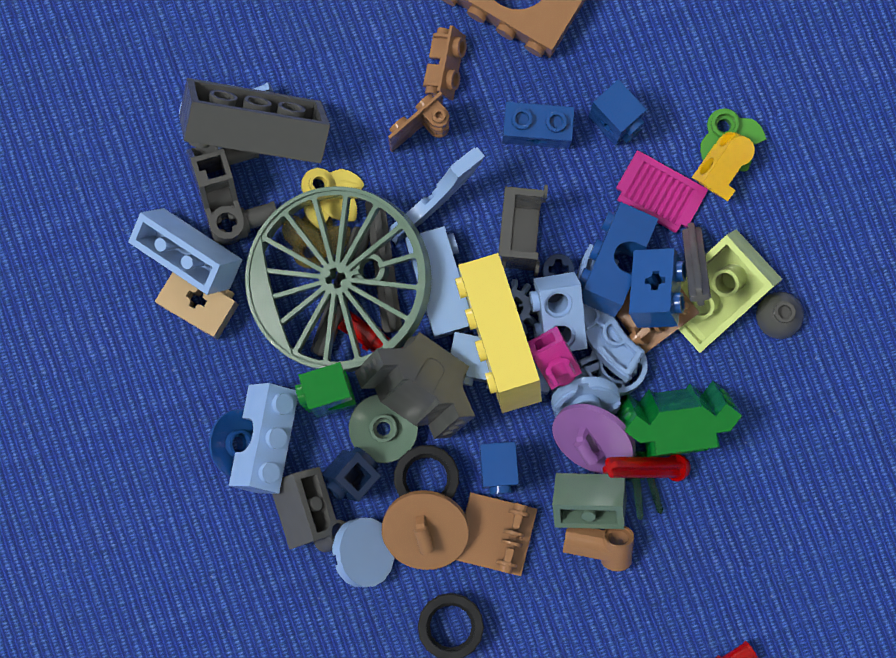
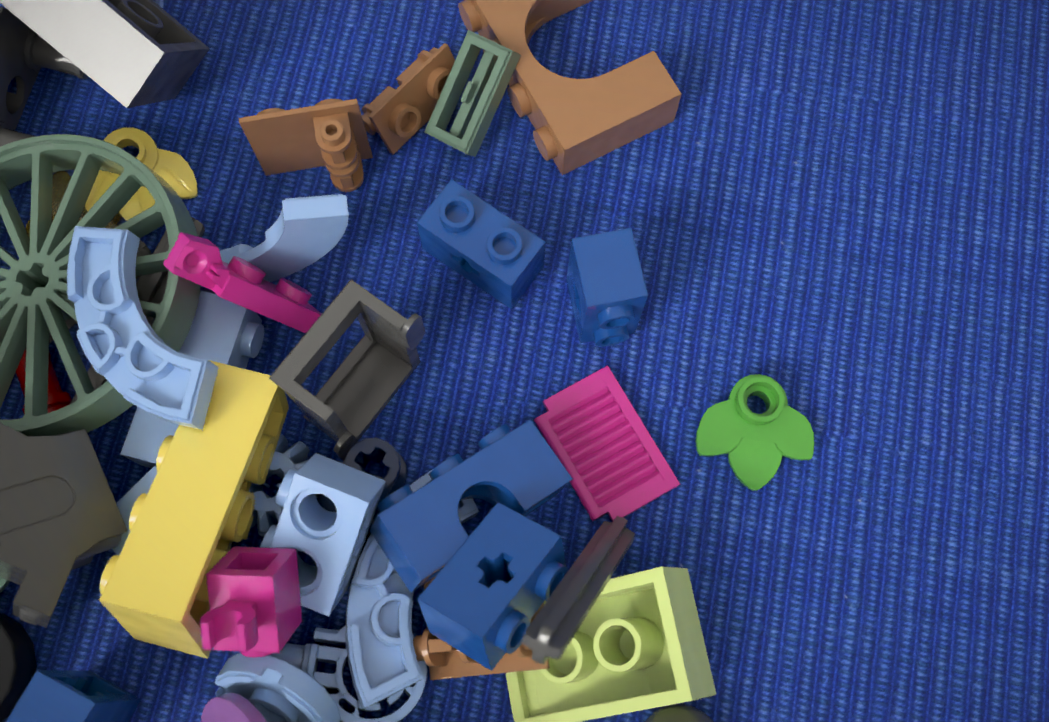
camera: 30 degrees right, 10 degrees down
yellow leg [692,132,755,201] -> none
none -> light blue tile [67,226,219,430]
none -> dark pink hinge [163,232,322,333]
none -> sand green tile [424,30,521,157]

